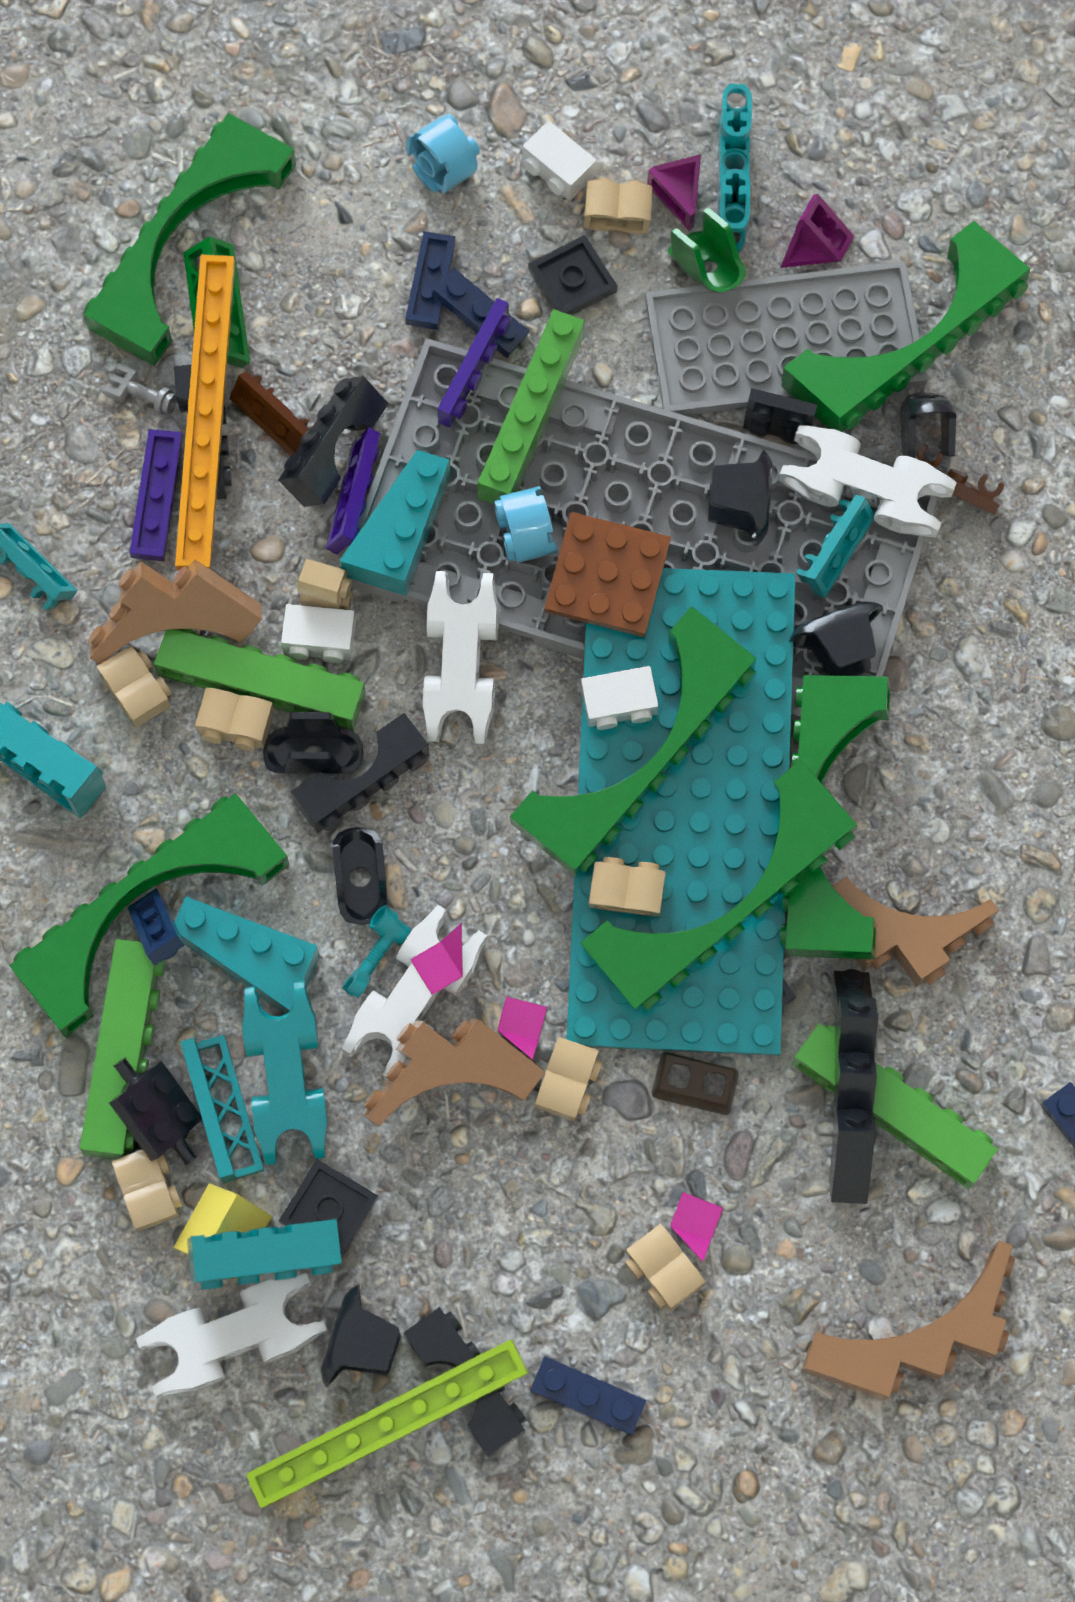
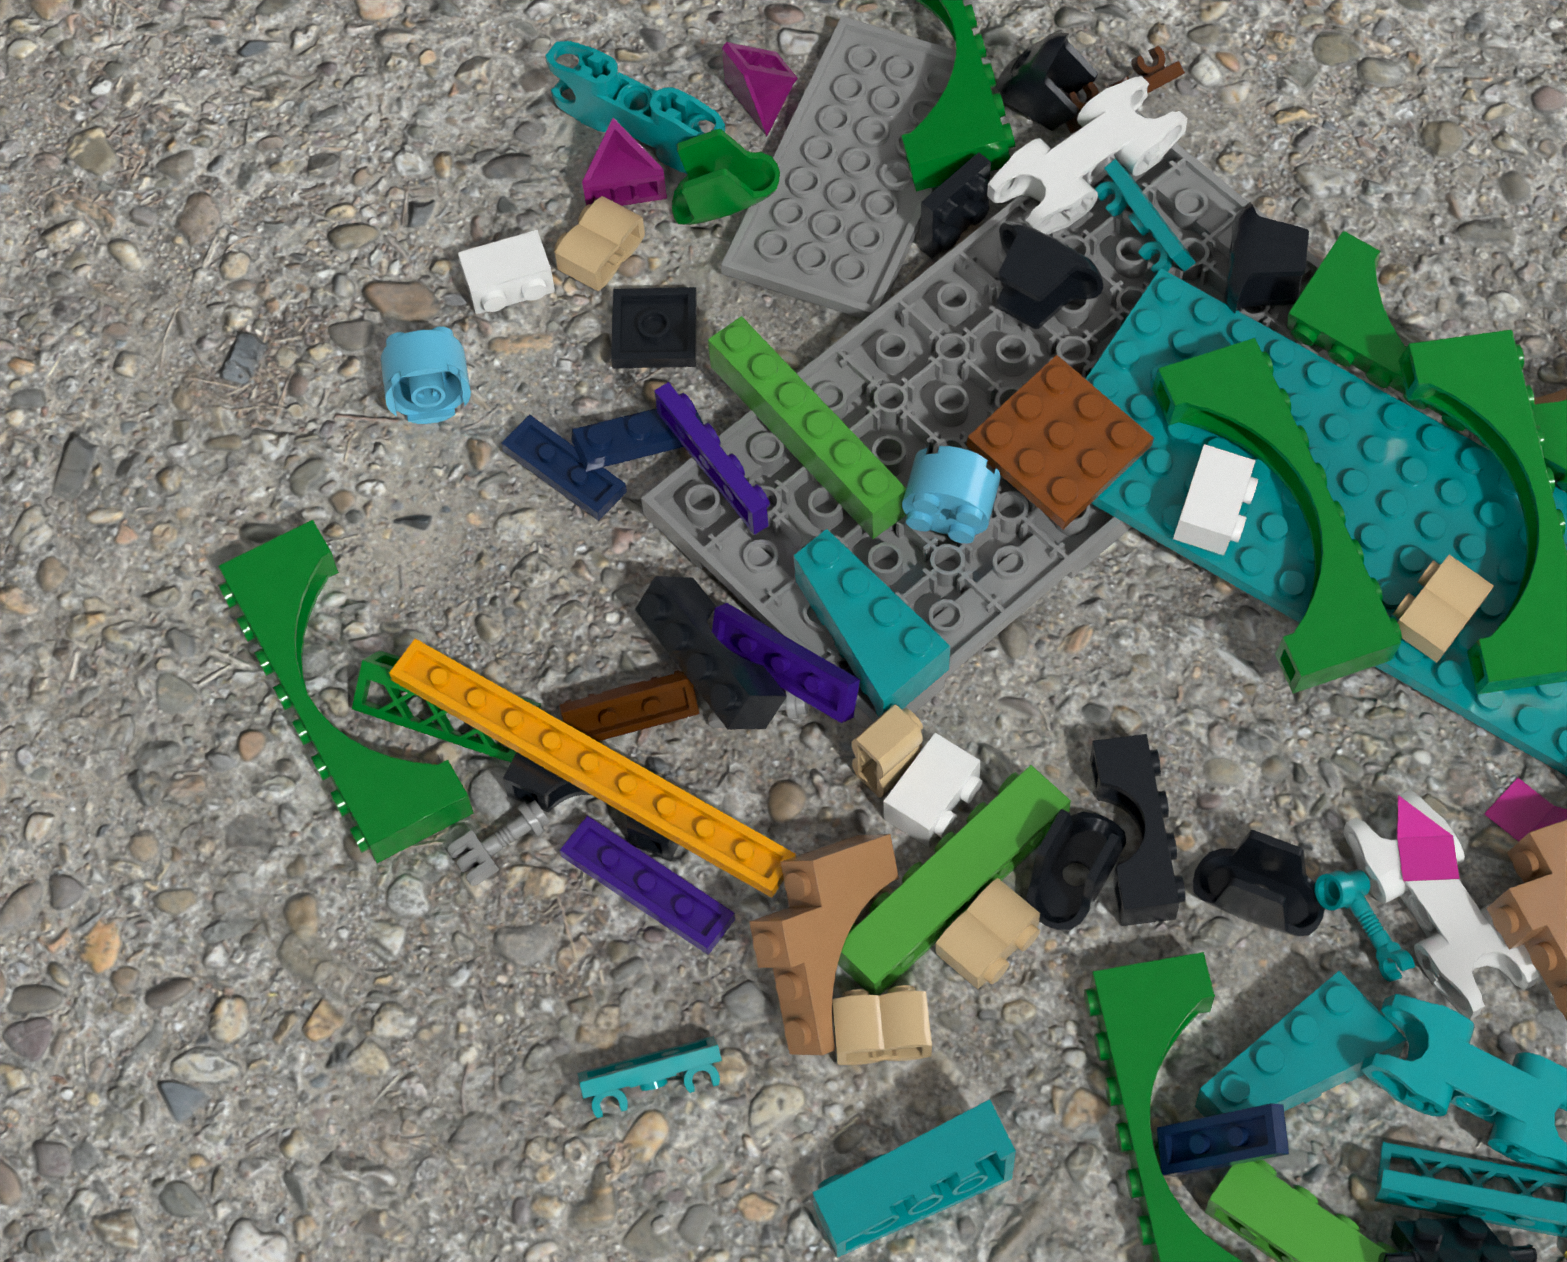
camera: 55 degrees left, 10 degrees down
white piece [422,571,500,744] -> none

